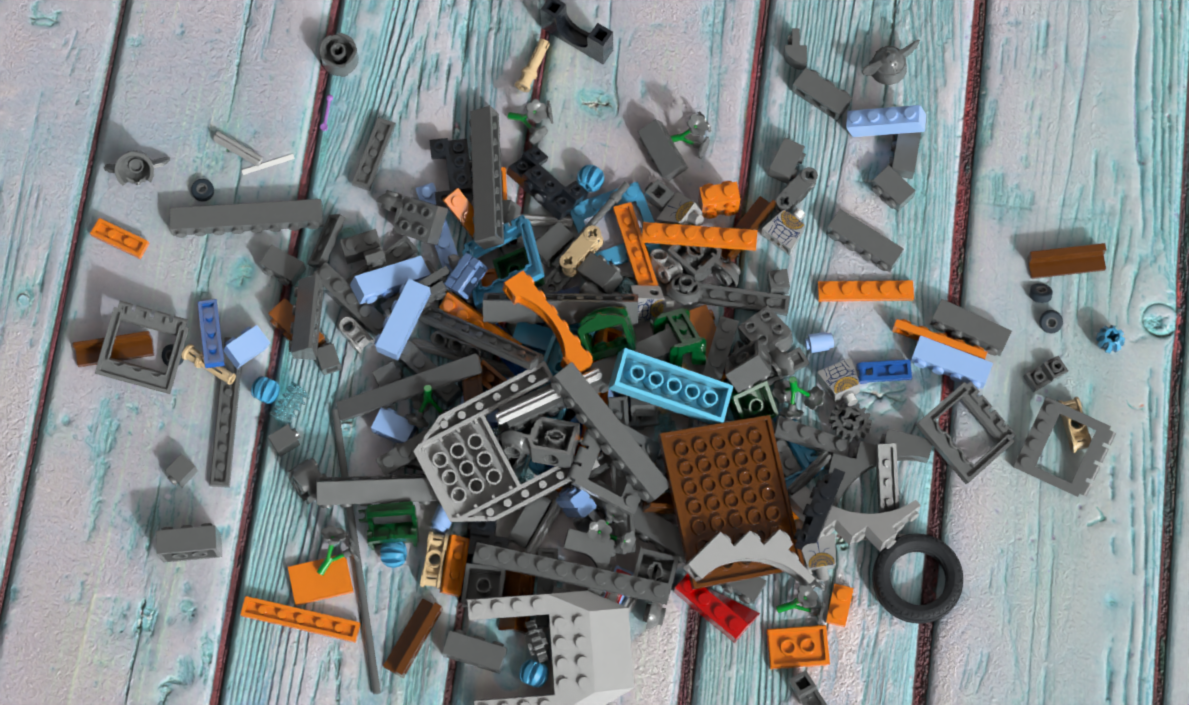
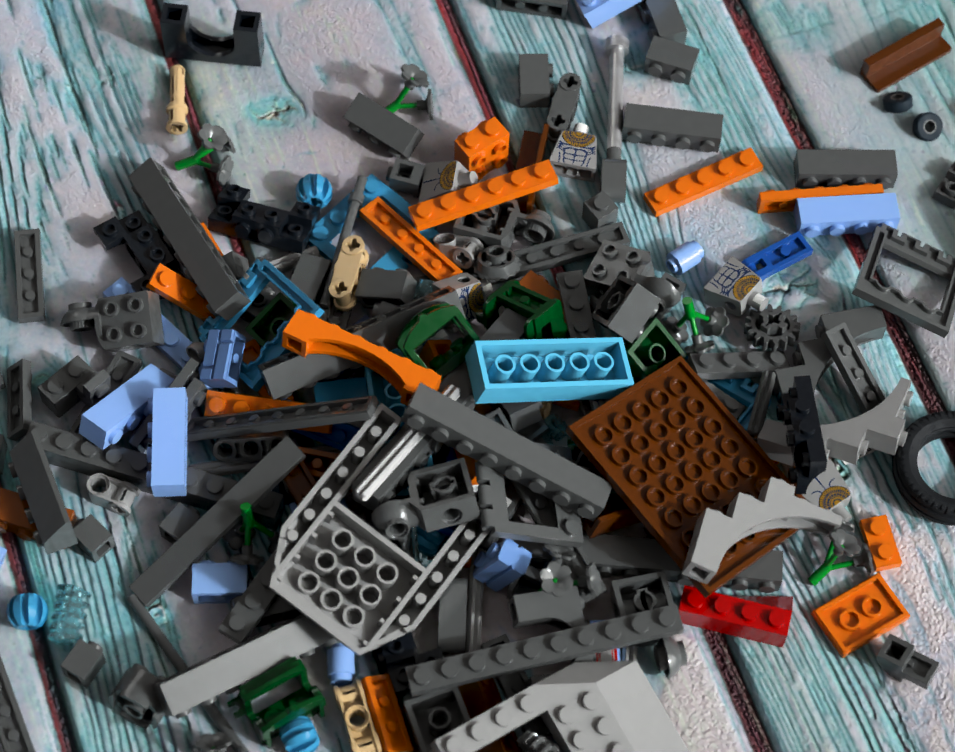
camera: 30 degrees left, 10 degrees down
none -> flat silver piece [600,35,629,203]

